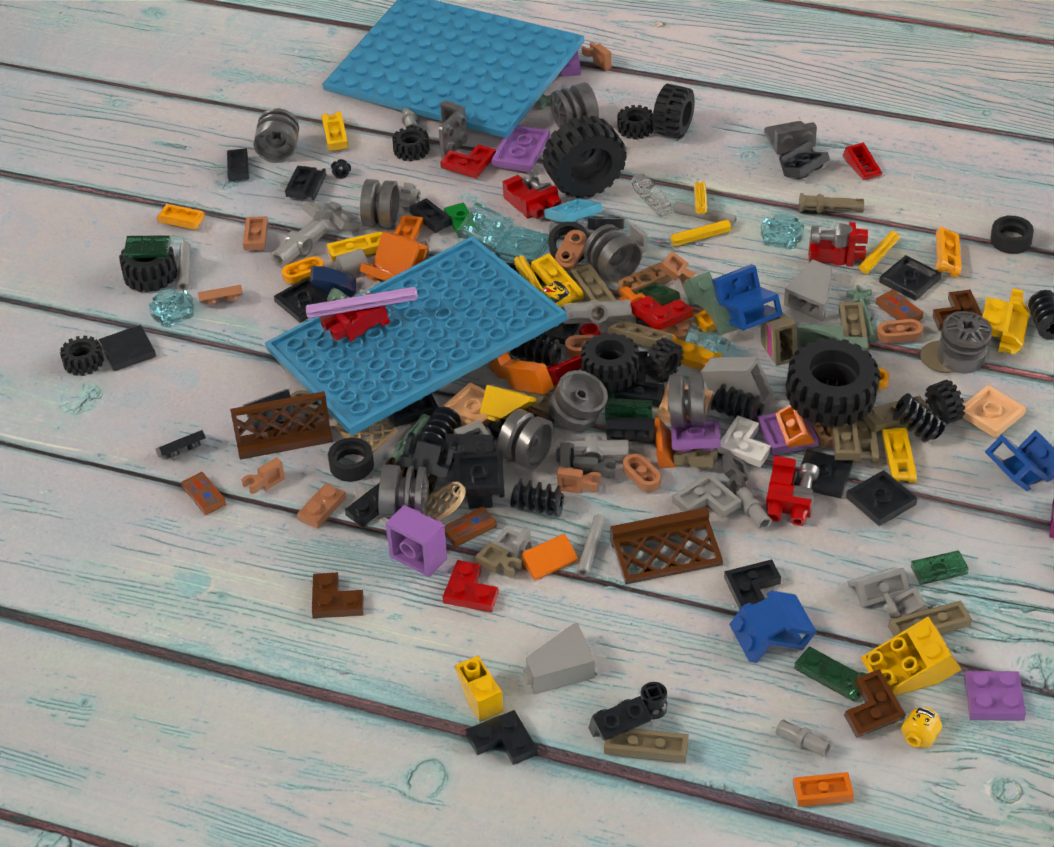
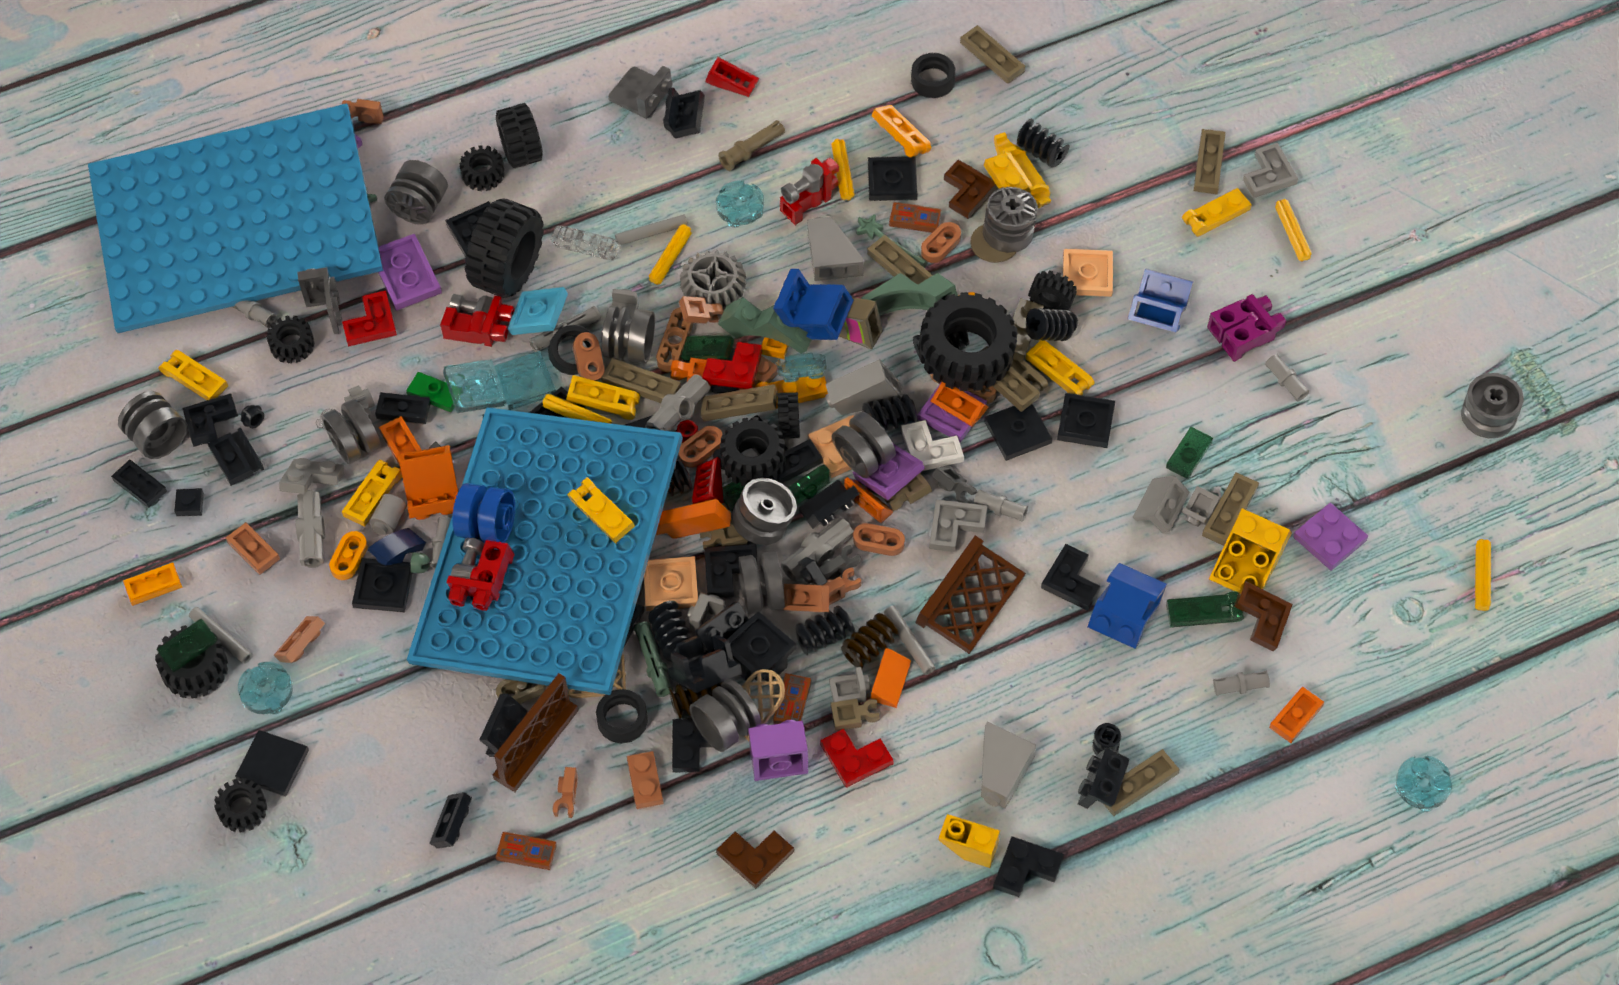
camera: 45 degrees left, 15 degrees up
lavender axle [306,287,418,318] -> none
yellow slope [480,385,537,422] -> none
head [540,281,571,308] -> none
black beam [587,216,625,229] -> none
yellow axle [694,181,707,215] -> none
red hips [766,456,819,526] -> none
yellow head [901,707,942,748] -> none
none -> black plate [174,488,204,517]
none -> black plate [182,393,238,447]
none -> blue wheel [452,483,515,543]
none -> yellow plate [567,477,635,543]
none -> light grey gear [680,249,746,307]
none -> nougat plate [783,584,829,612]
none -> dark brown piece [841,613,899,669]

